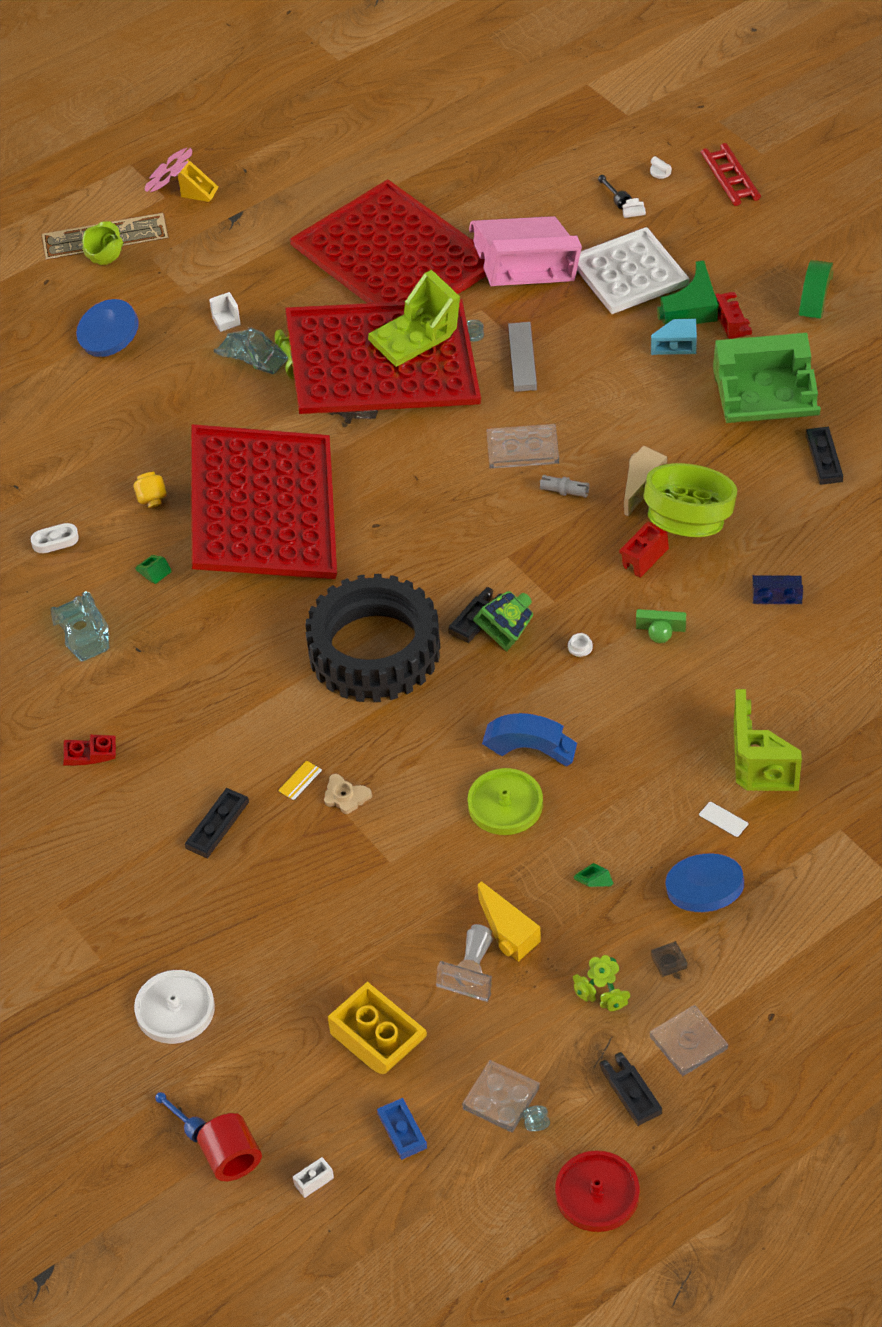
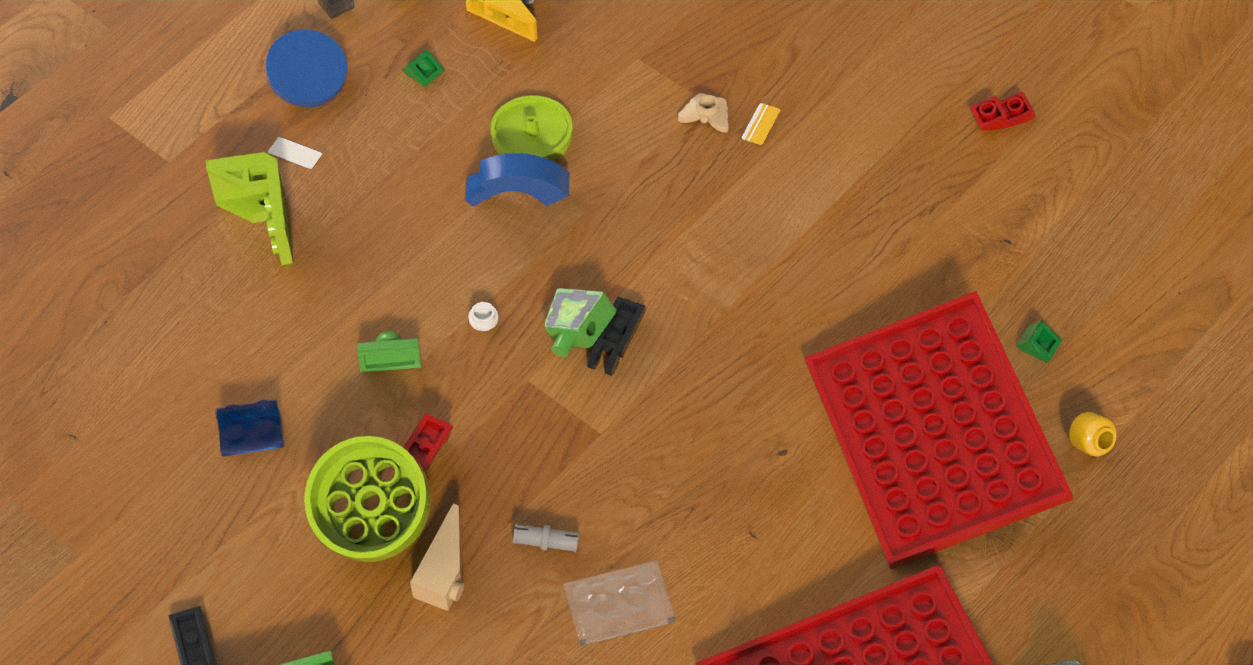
camera: 165 degrees right, 5 degrees up
white plate [31,523,79,553] -> none
clear light blue piece [51,591,110,662] -> none
black tile [185,788,249,859] -> none
black tyre [305,574,441,702] -> none

